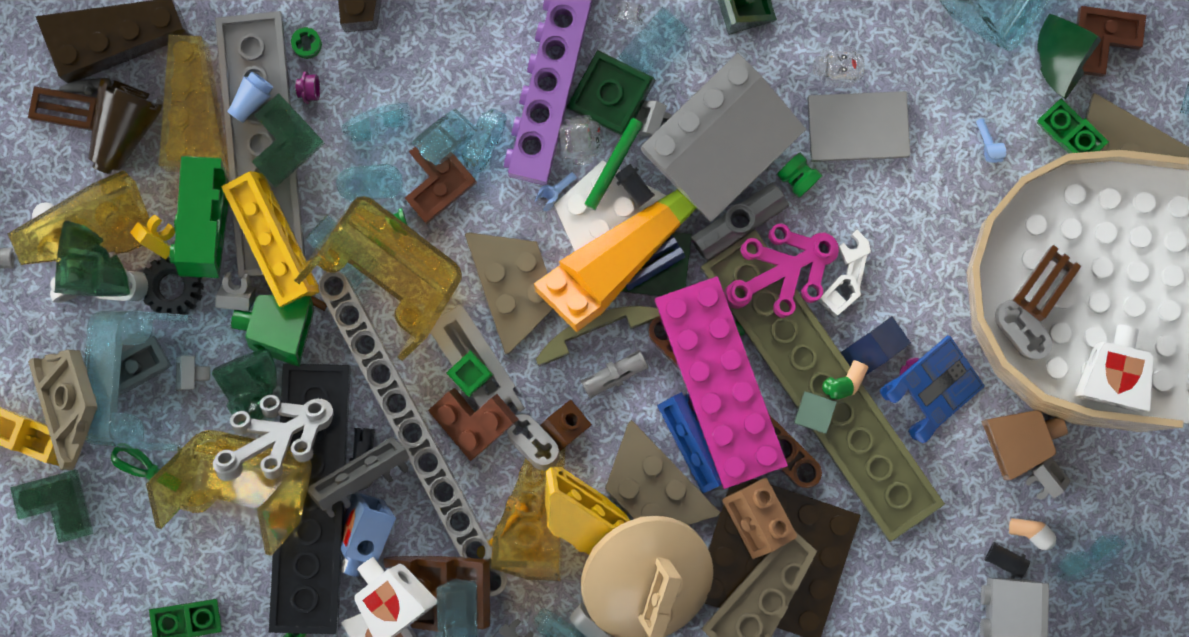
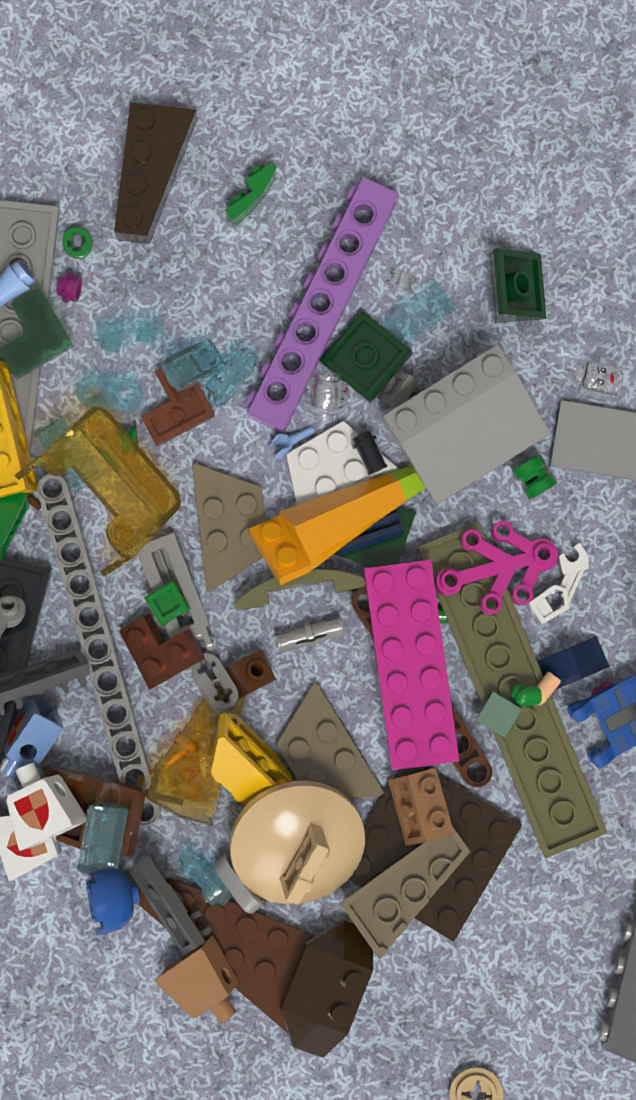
camera: 15 degrees right, 0 degrees up
black pin [349,428,375,462] -> none
green bar [584,118,643,211] -> none
blue plate [657,392,722,494] -> none
dark grey piece [691,182,789,262] -> none

